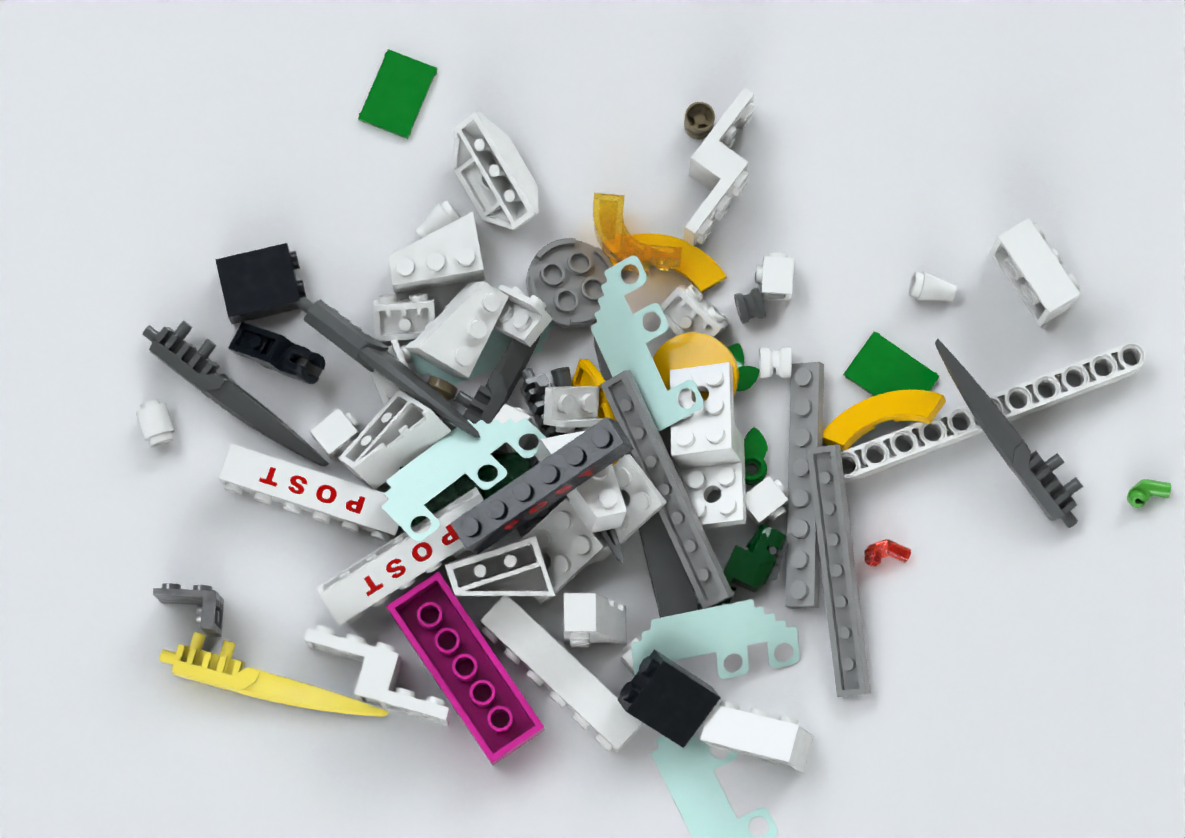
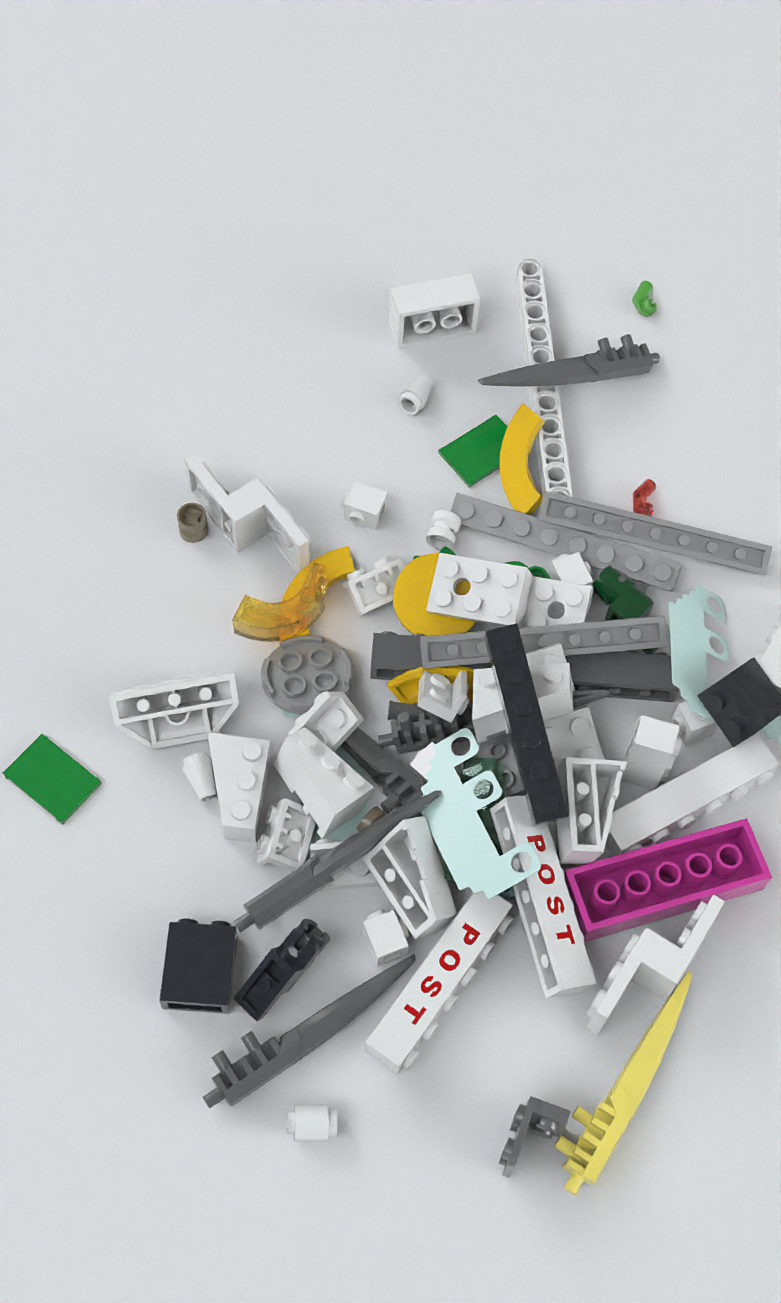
camera: 75 degrees left, 15 degrees down
light aqua piece [591,256,704,431] -> none
dark grey wheel [734,288,766,324] -> none

